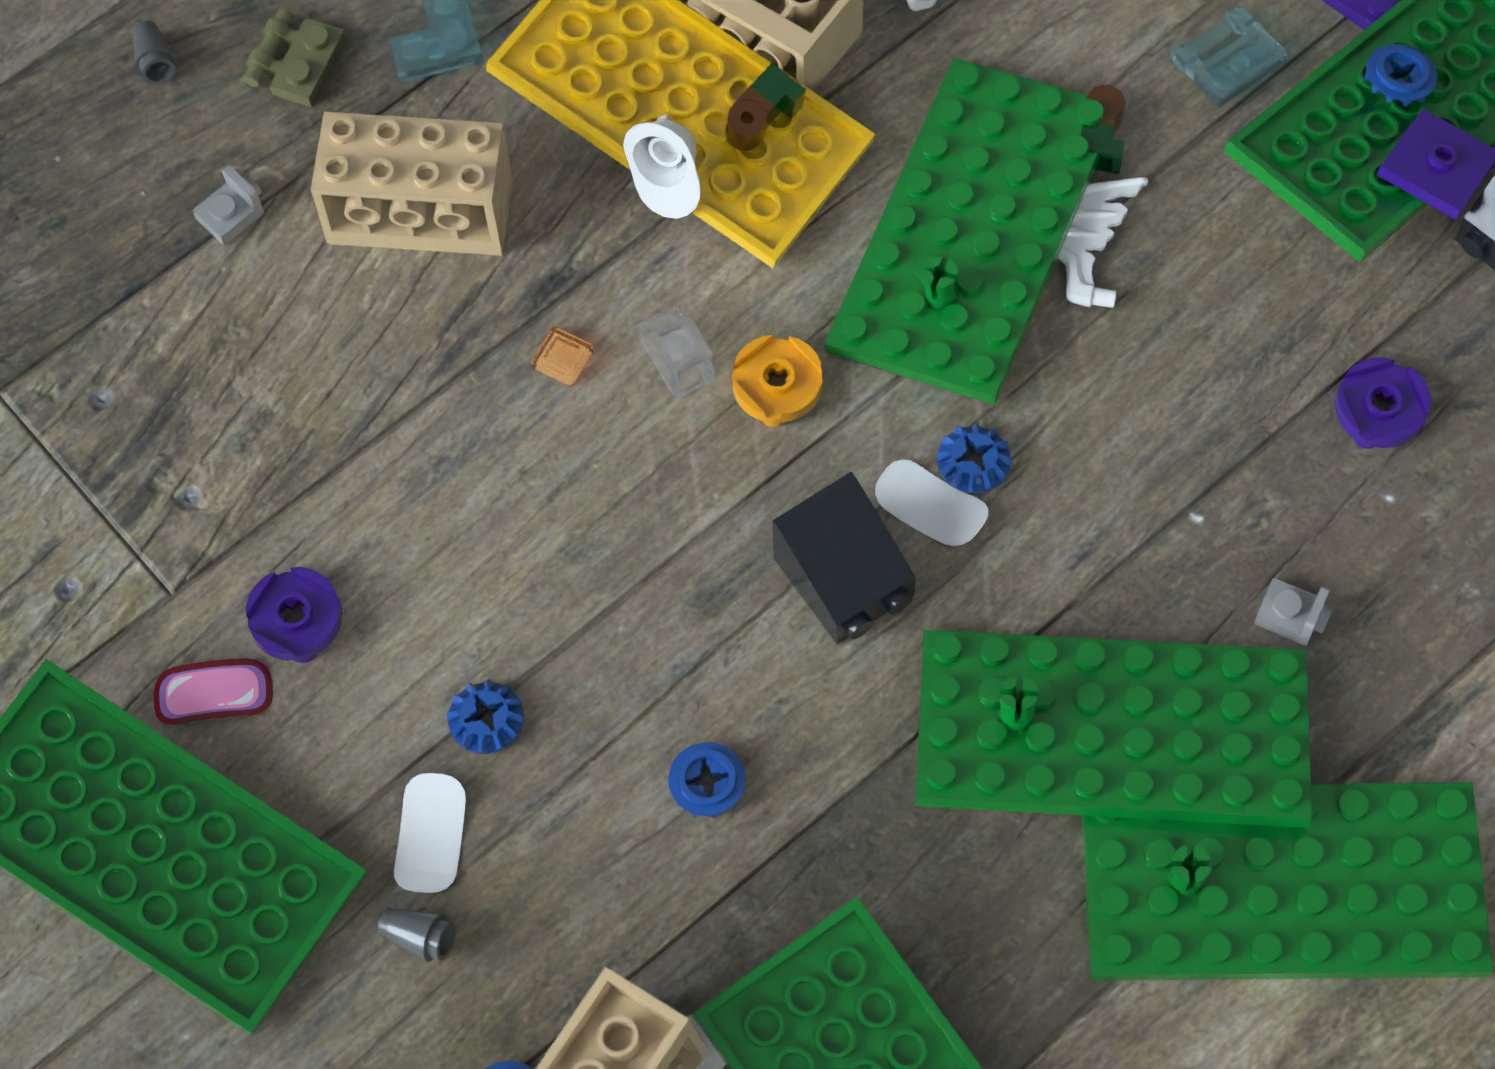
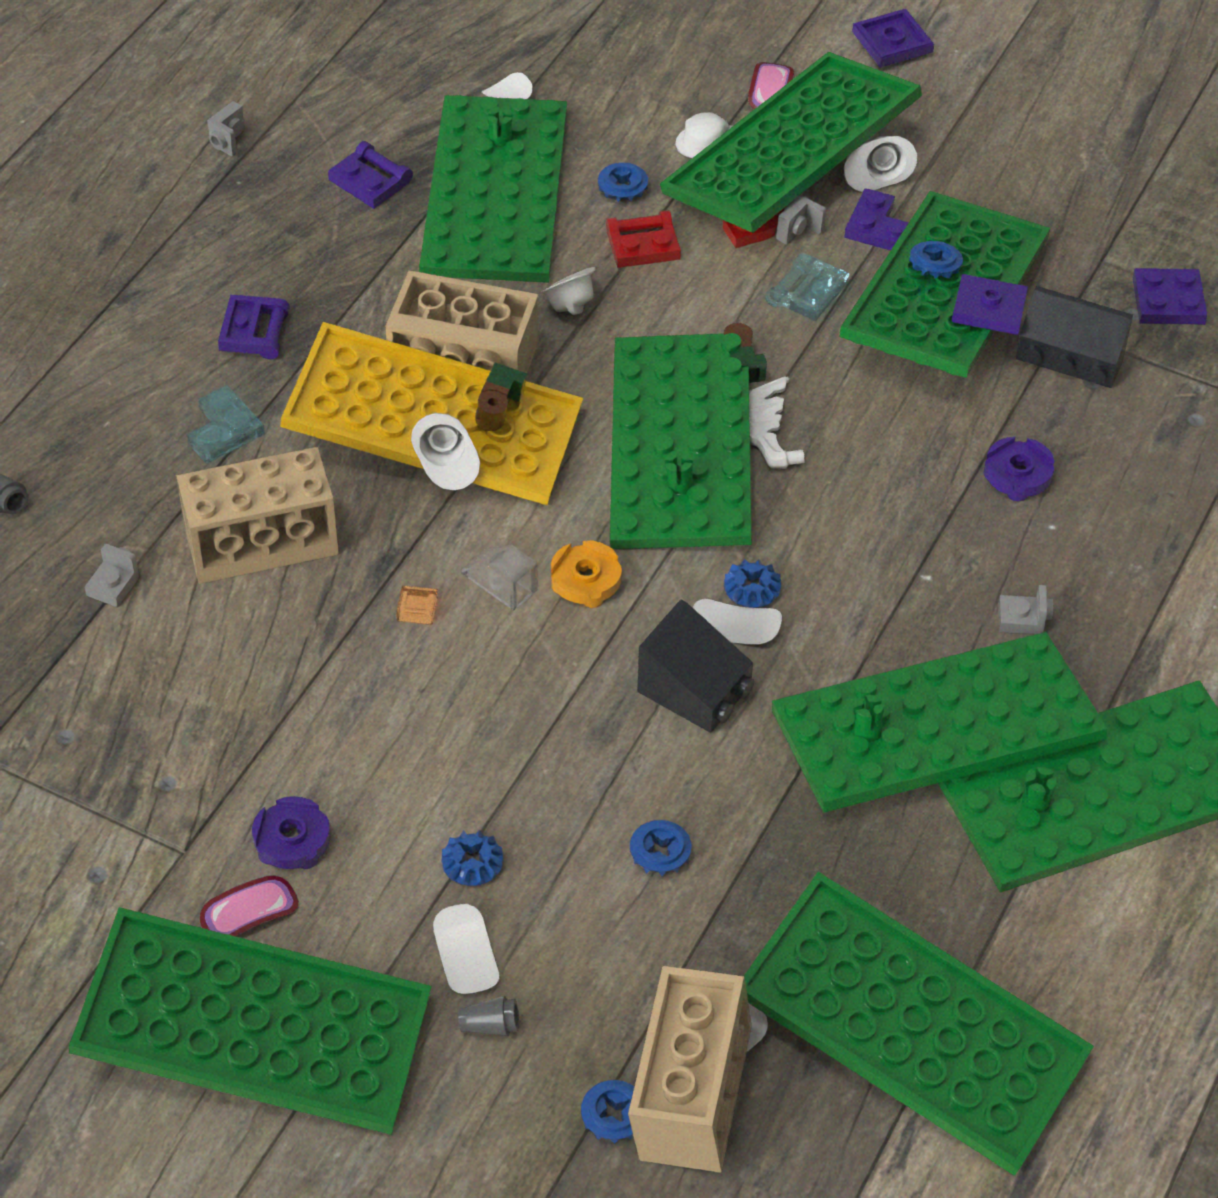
camera: 25 degrees left, 15 degrees down
olive plate [243,8,347,108] -> none

